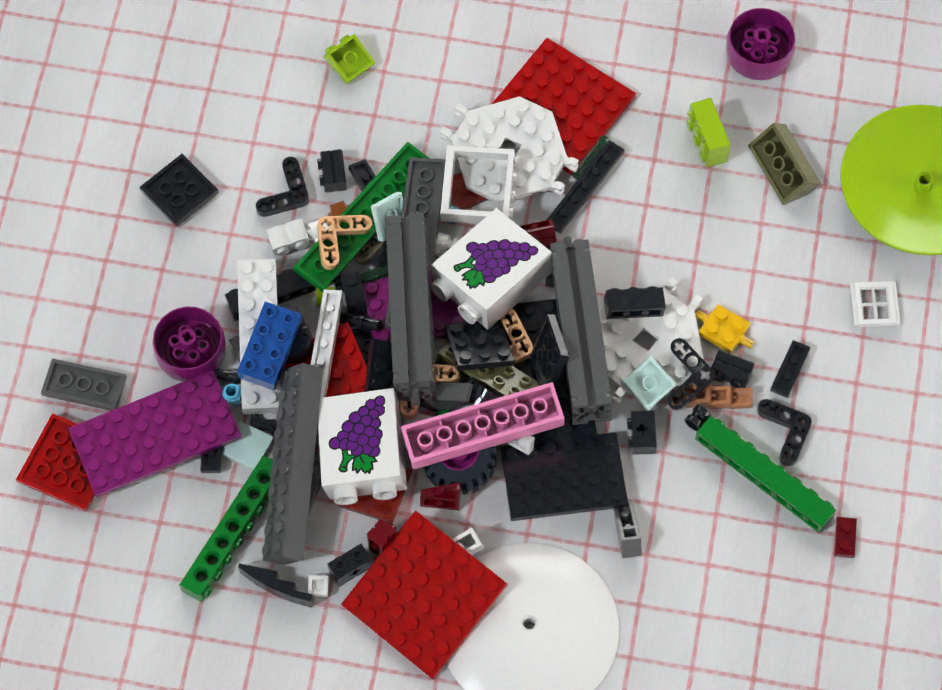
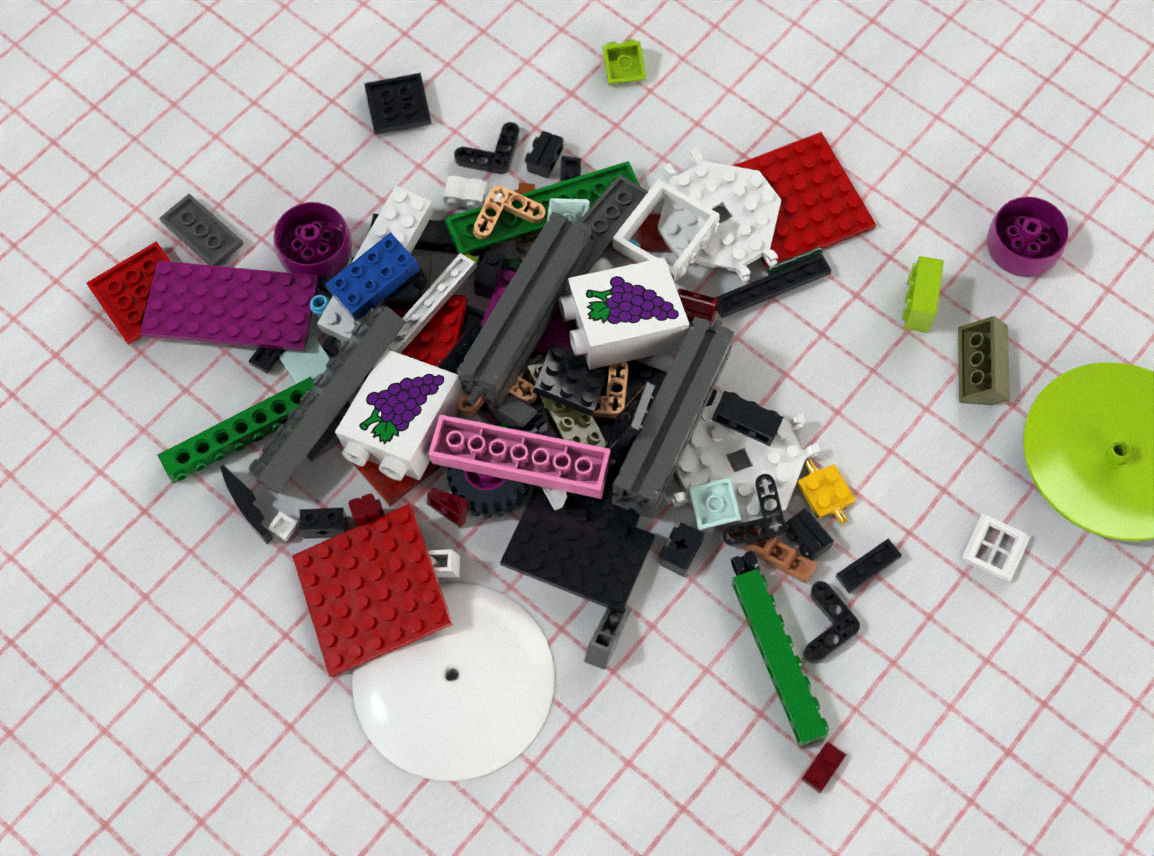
camera: 30 degrees right, 0 degrees up
black pin [339,312,383,332] -> none

